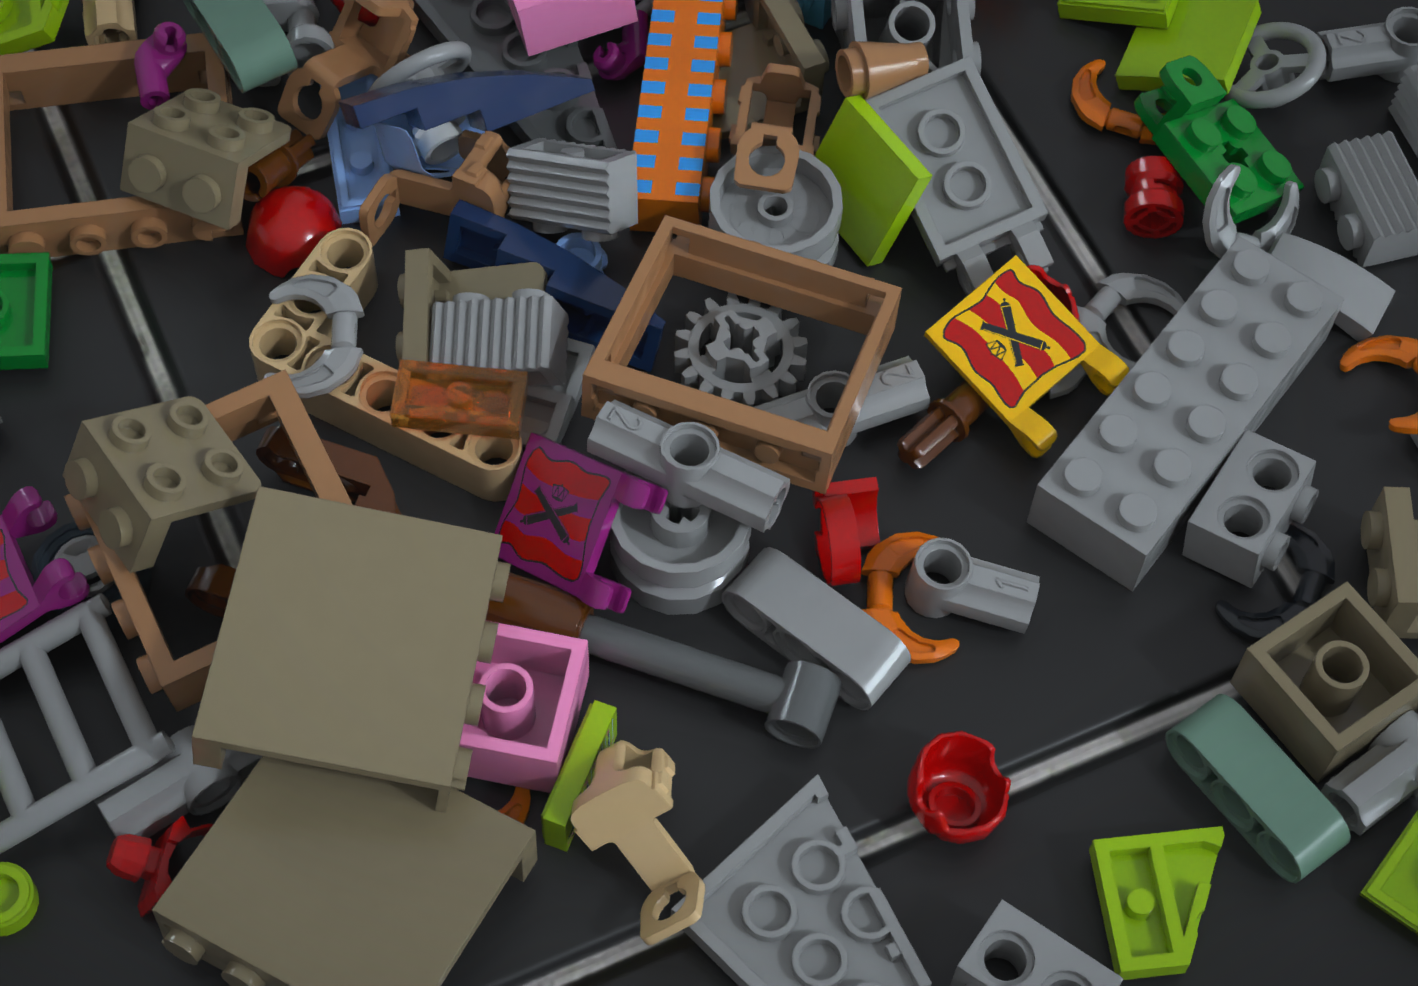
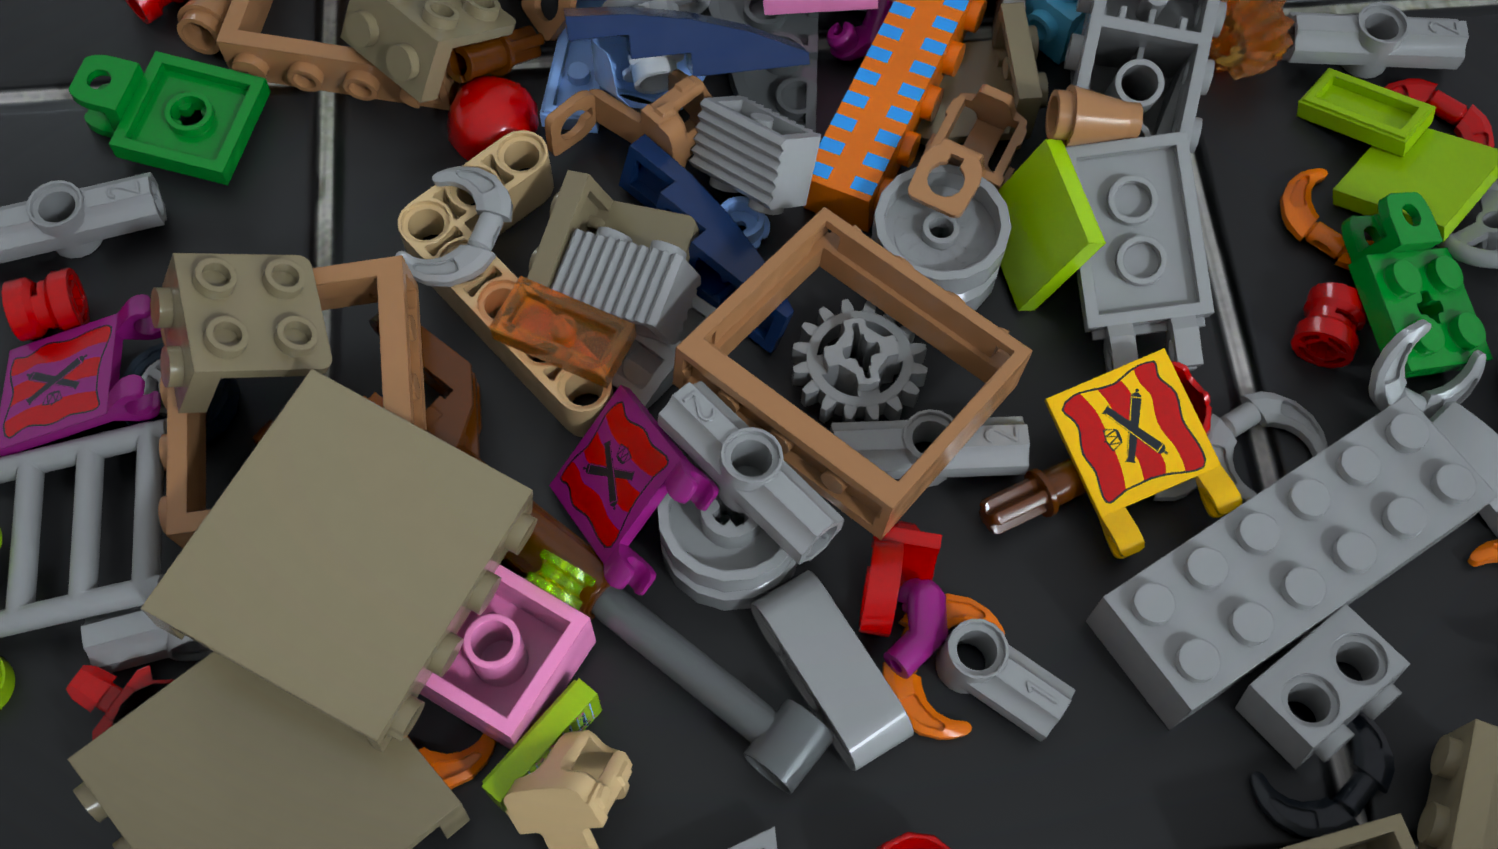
camera: 20 degrees right, 5 degrees up
none -> clear neon green bush [525,548,597,610]
none -> magenta arm [883,578,948,679]

